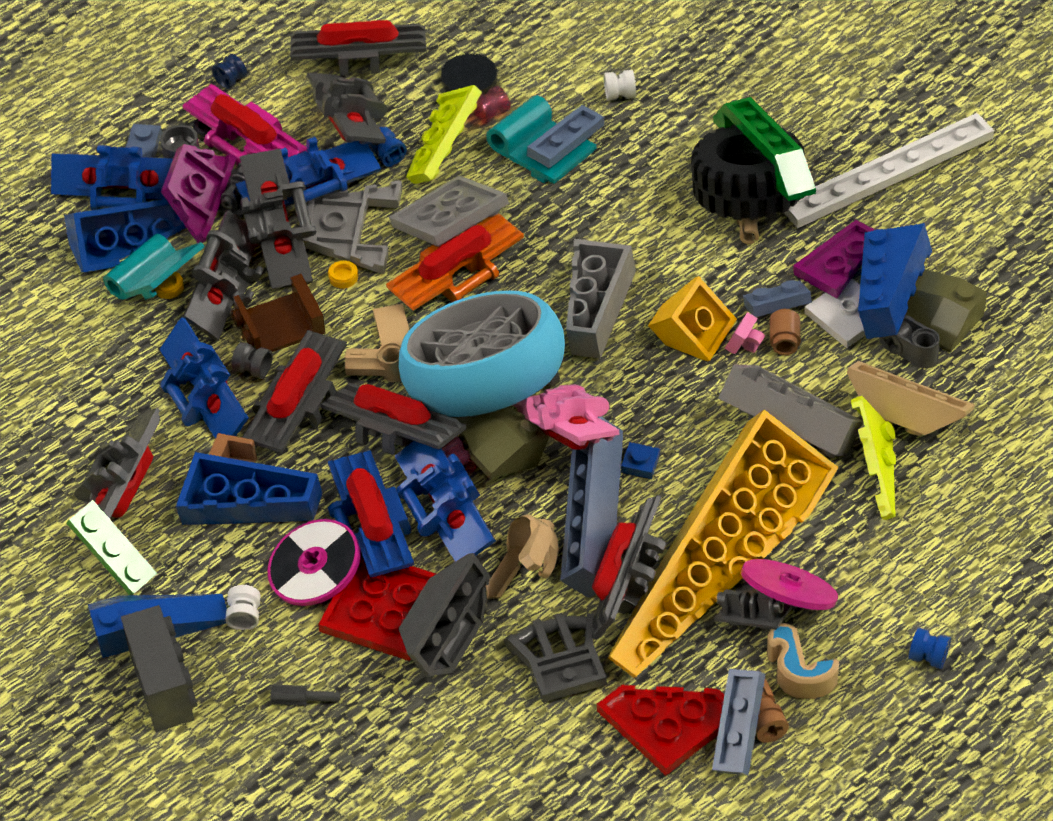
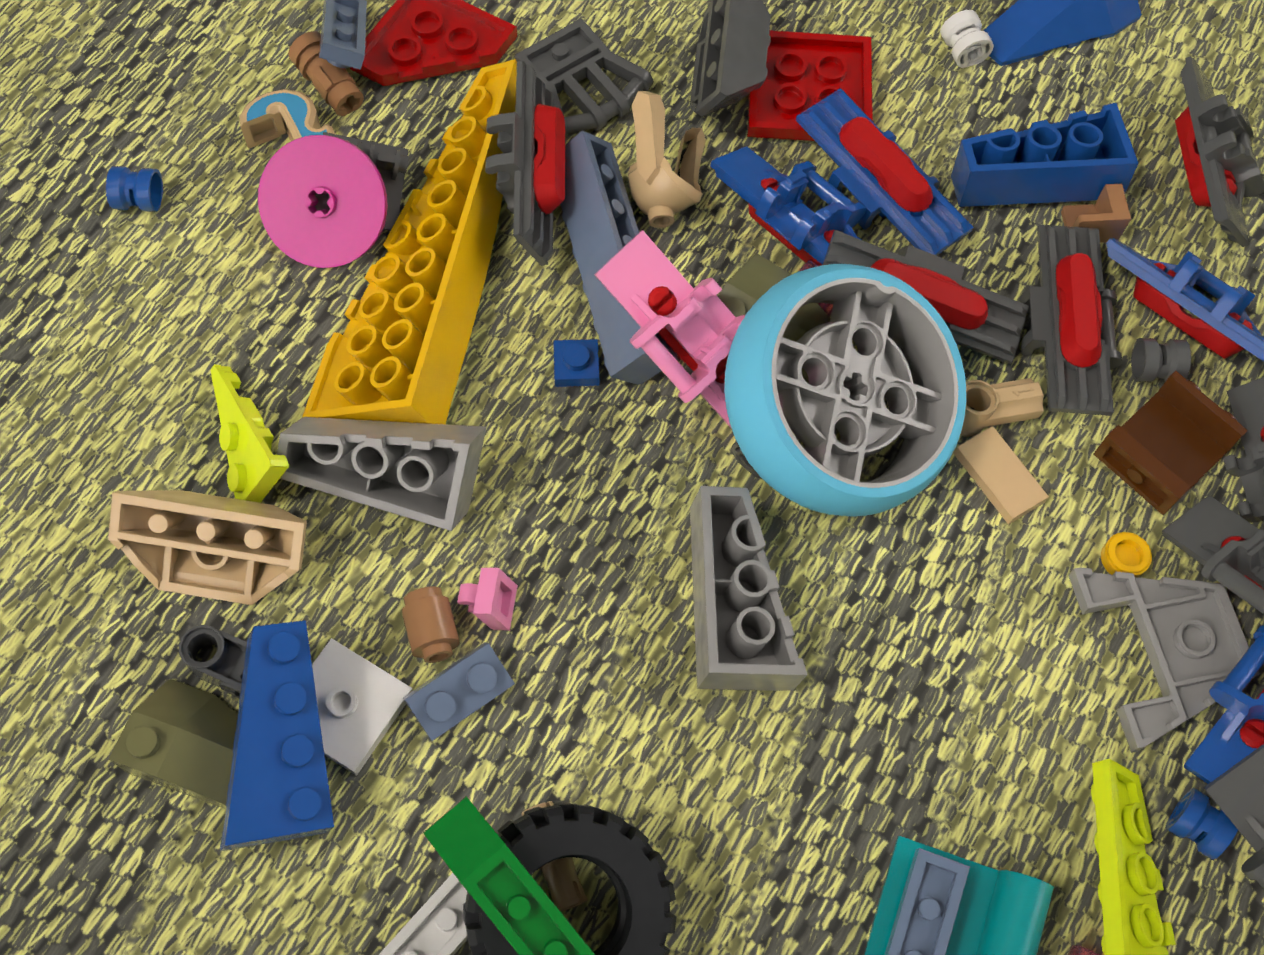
camera: 155 degrees right, 15 degrees up
plate [66,500,158,595] -> none
piece [268,519,361,606] -> none
orange piece [386,213,524,311] -> none
light grey plate [389,175,509,246] -> none
yellow slope [648,276,737,362] -> none
magenta wing [793,220,875,299] -> none

